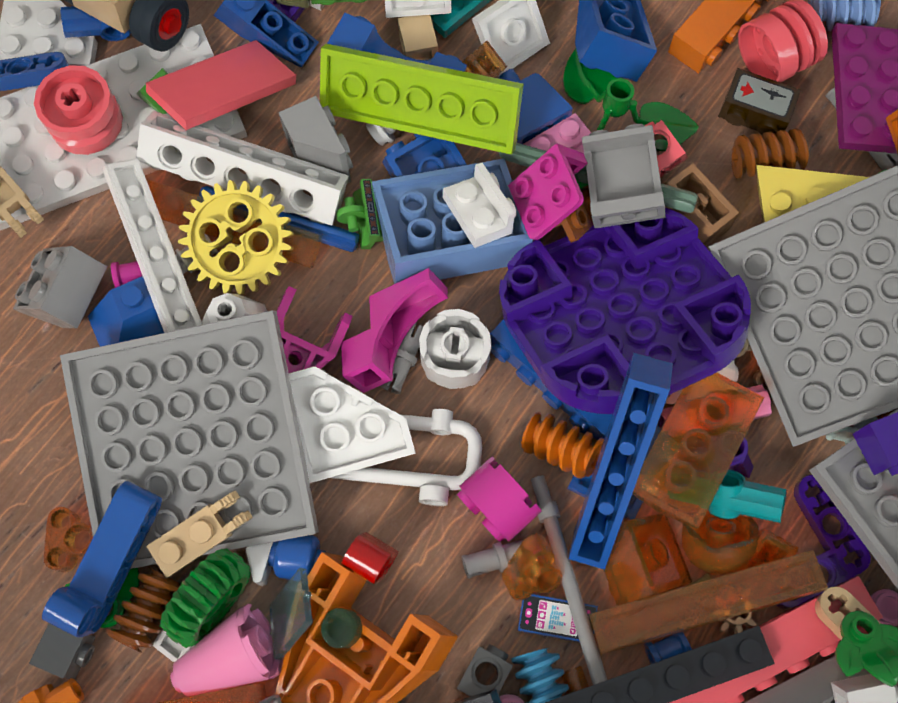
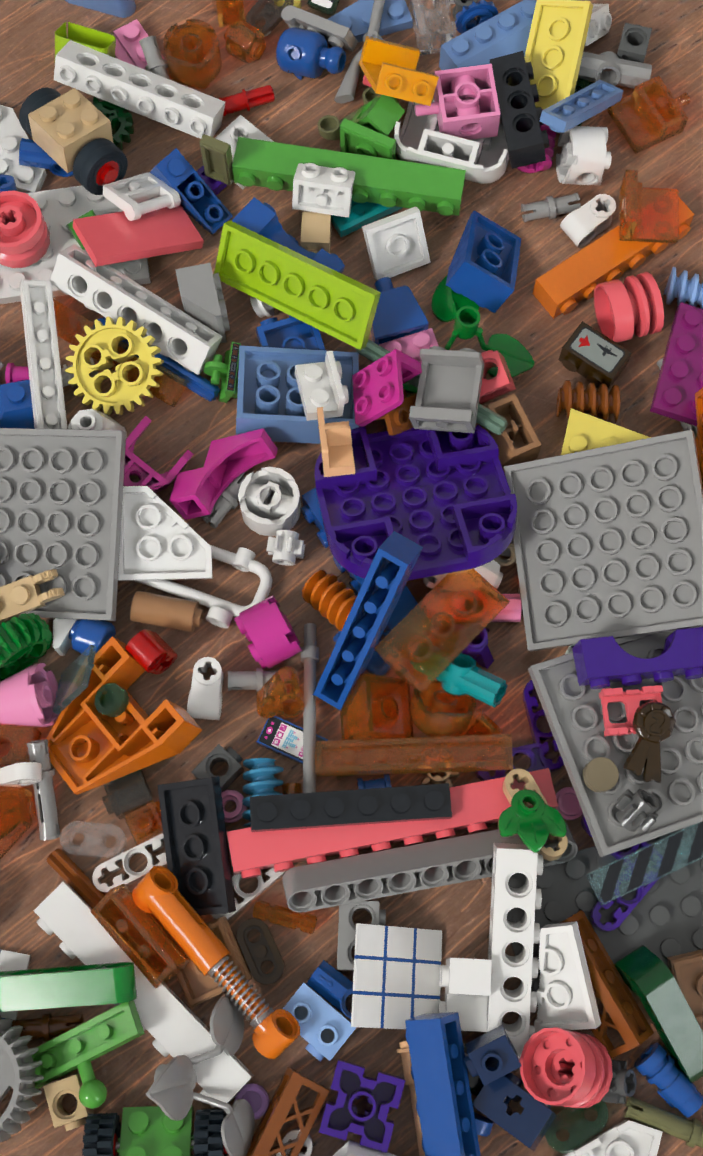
camera: 15 degrees right, 0 degrees up
clear orange brick [462,41,507,78] -> none
none -> white plate [103,172,181,221]
none -> medium nougat brick [130,591,204,633]
none -> white piece [187,657,224,721]
none -> white gear [266,530,305,566]
none -> light nougat panel [317,407,355,477]

